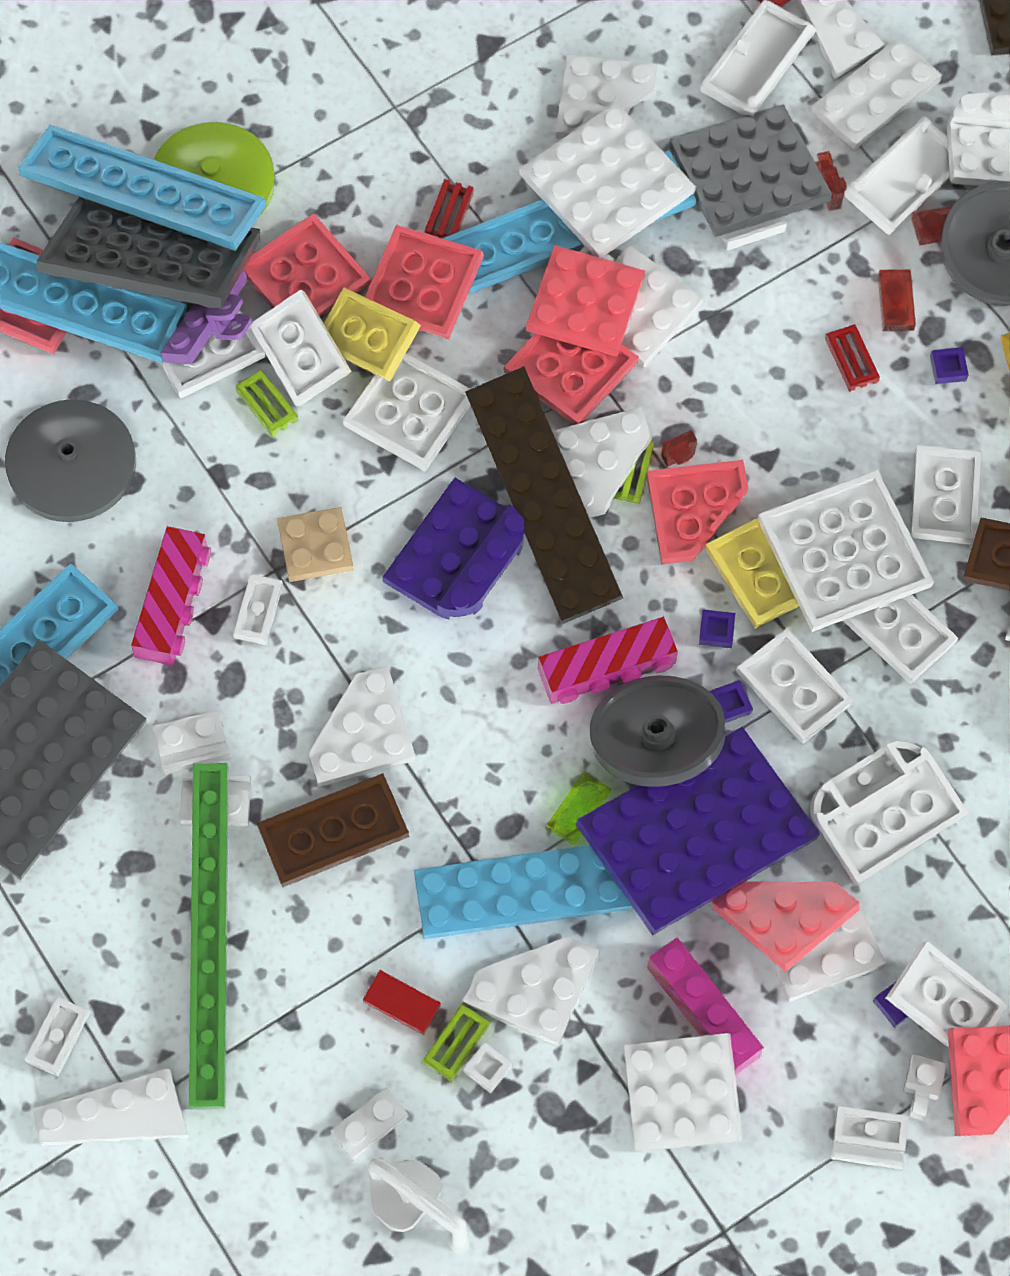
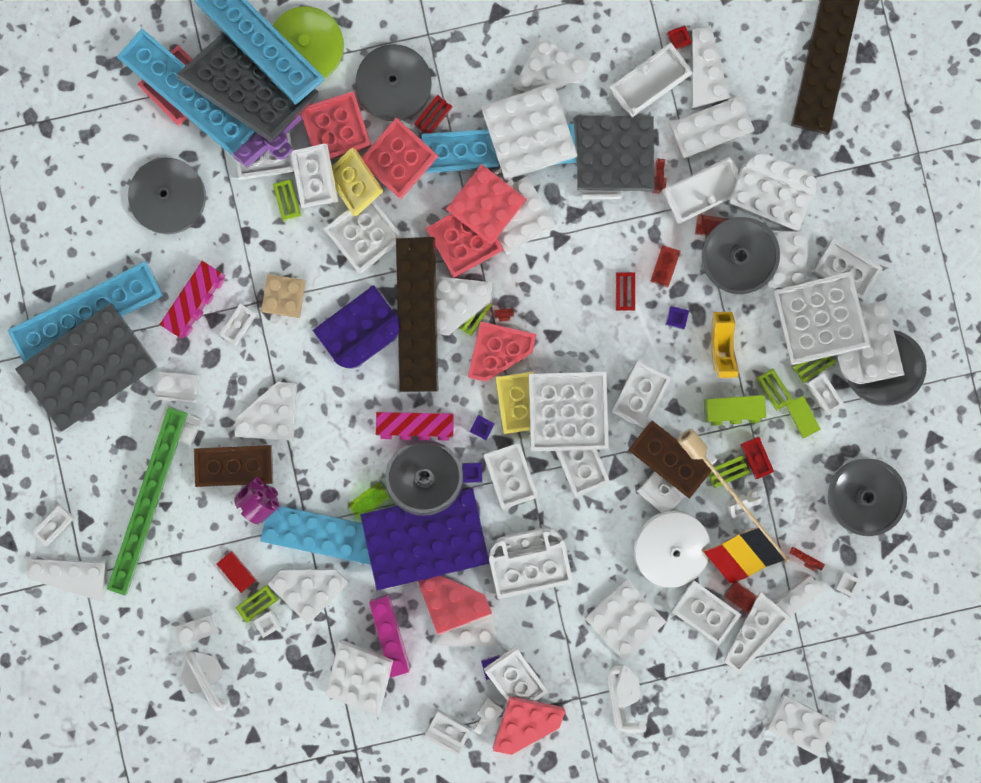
camera: 20 degrees right, 20 degrees up
none -> magenta brick [234,477,279,524]
none -> dark grey dish [356,44,432,121]

